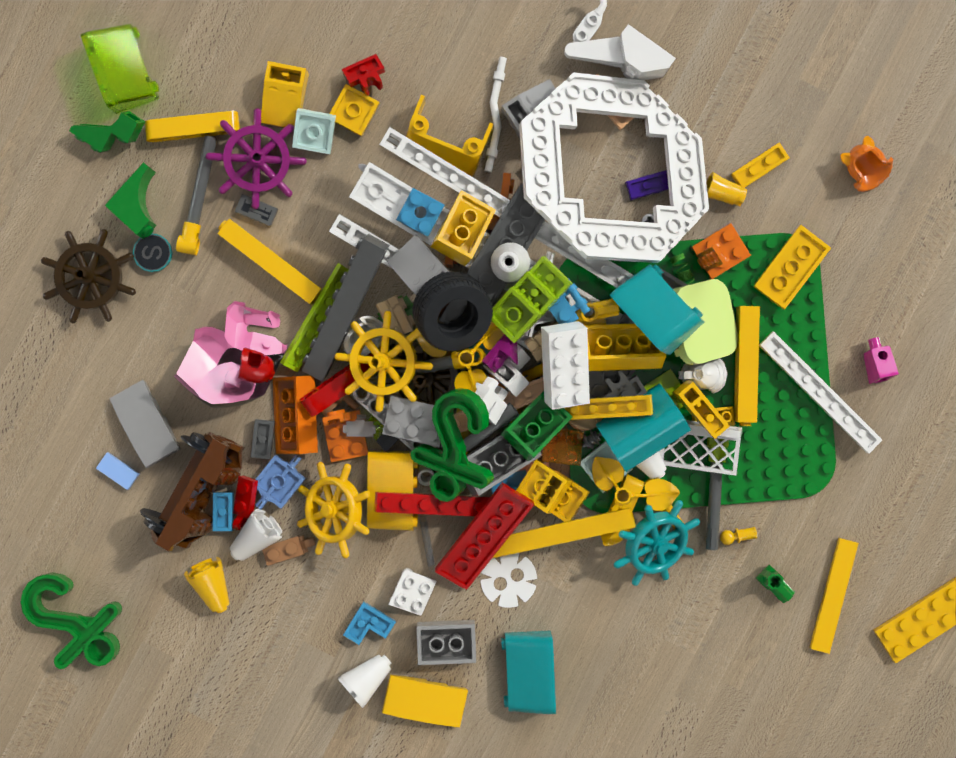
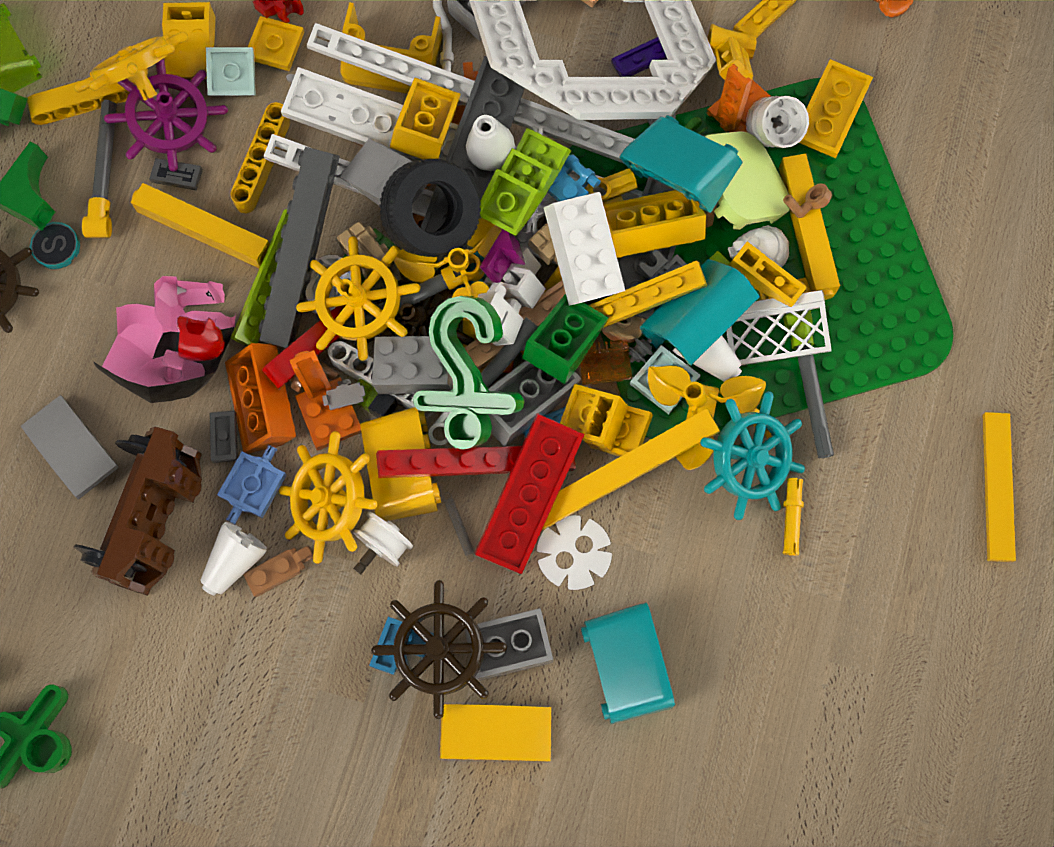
camera: 10 degrees left, 15 degrees down
light blue tile [96,452,140,490] -> none
yellow cone [184,557,230,613] -> none
dark azure plate [213,492,234,531] -> none
red plate [232,475,258,530] -> none
white cone [338,654,392,708] -> none
white hinge [389,568,437,616] -> none
dark azure piece [396,188,445,237] -> none
yellow pin [720,527,757,545] -> none
green piece [756,565,795,604] -> none
white plate [759,331,882,454] -> none
dark pink torso [864,337,899,384] -> none
none -> yellow piece [74,32,188,100]
none -> yellow beam [230,102,290,214]
none -> white wheel [353,511,413,575]
none -> dark brown piece [371,580,507,719]
none -> yellow brick [714,36,753,80]
none -> white wheel [746,96,809,148]
none -> yellow pin [782,478,804,556]
none -> medium nougat plate [783,183,832,218]

